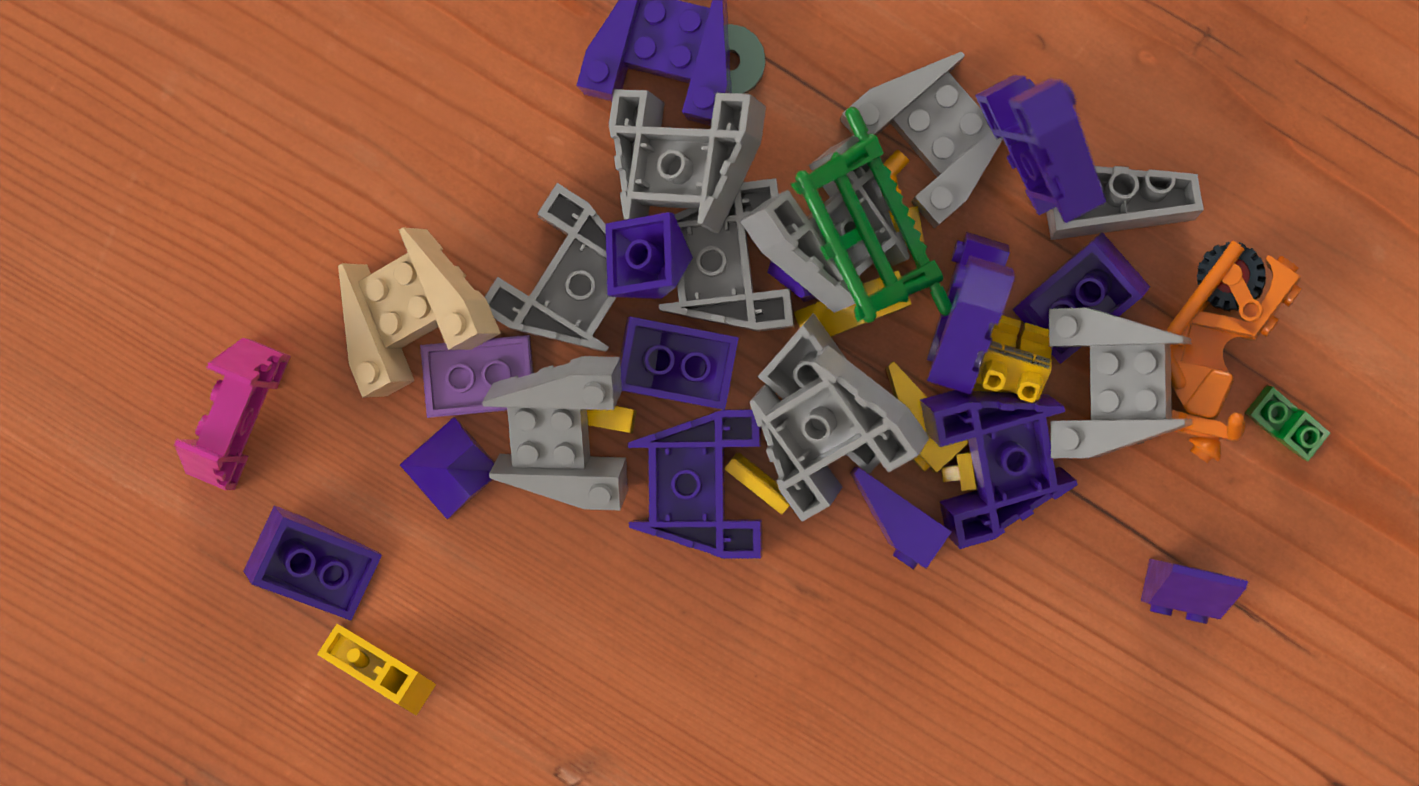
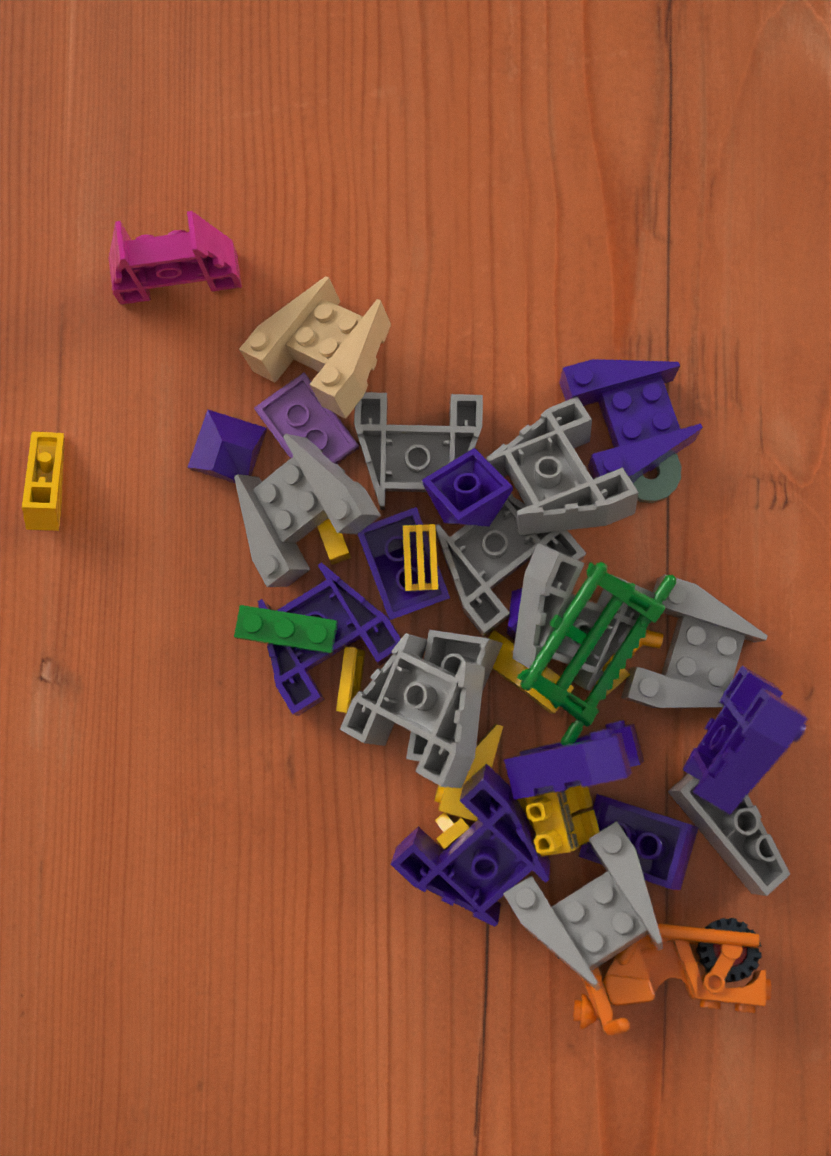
camera: 55 degrees right, 5 degrees down
dark purple slope [243,506,382,621] -> none
dark purple slope [850,467,951,569] -> none
dark purple slope [1141,558,1248,624] -> none
green slope [1245,385,1331,461] -> none
none -> green plate [234,605,338,654]
none -> yellow tile [402,524,438,591]

